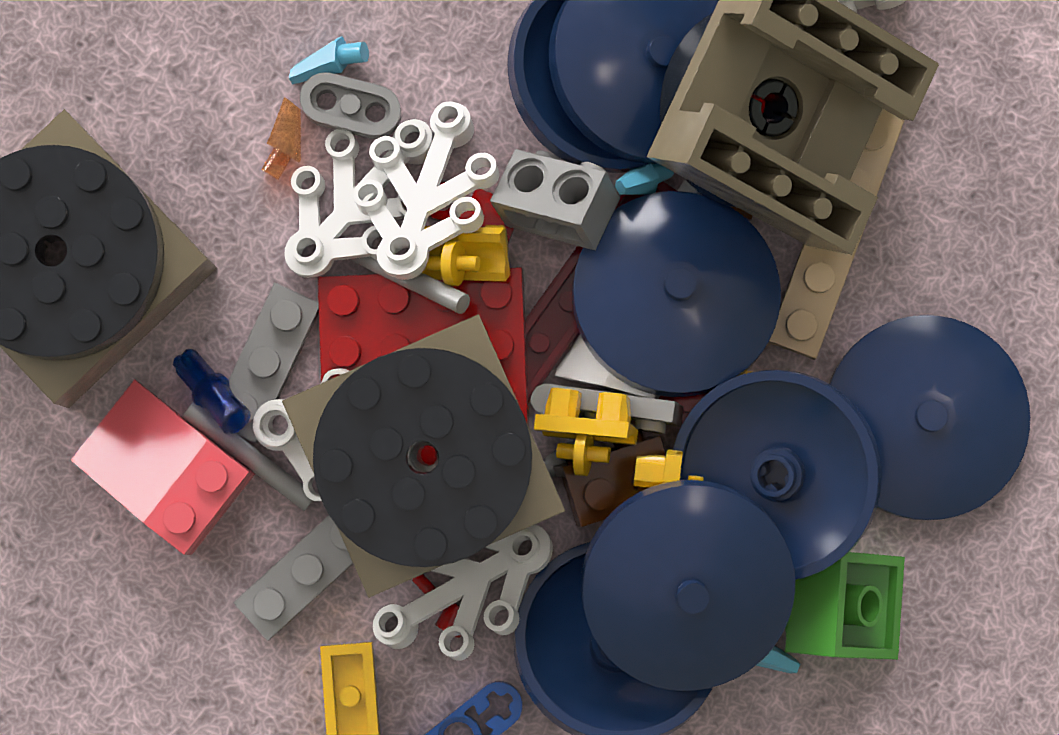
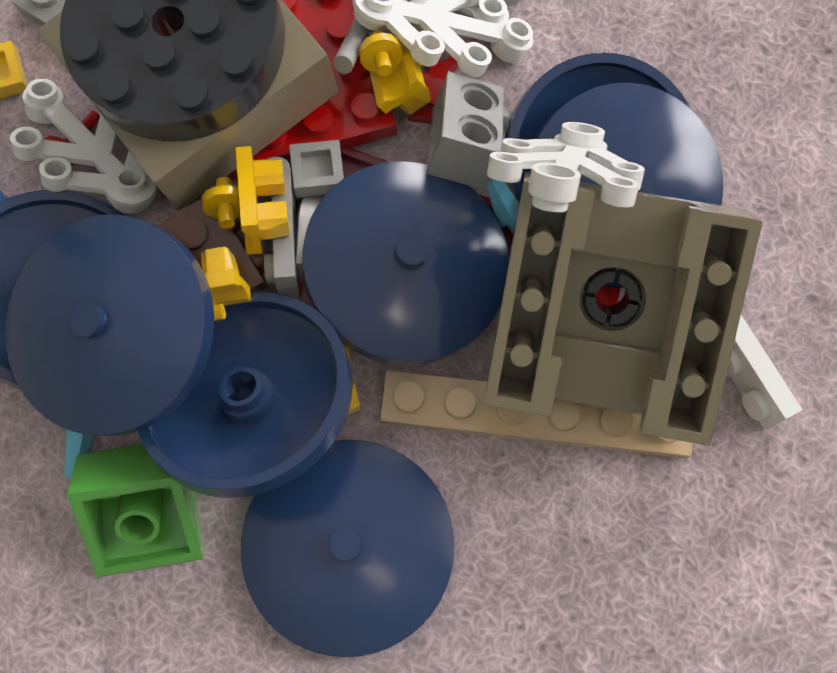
camera: 75 degrees right, 10 degrees down
none -> light grey plate [289,140,344,198]
none -> white plant [487,122,645,212]

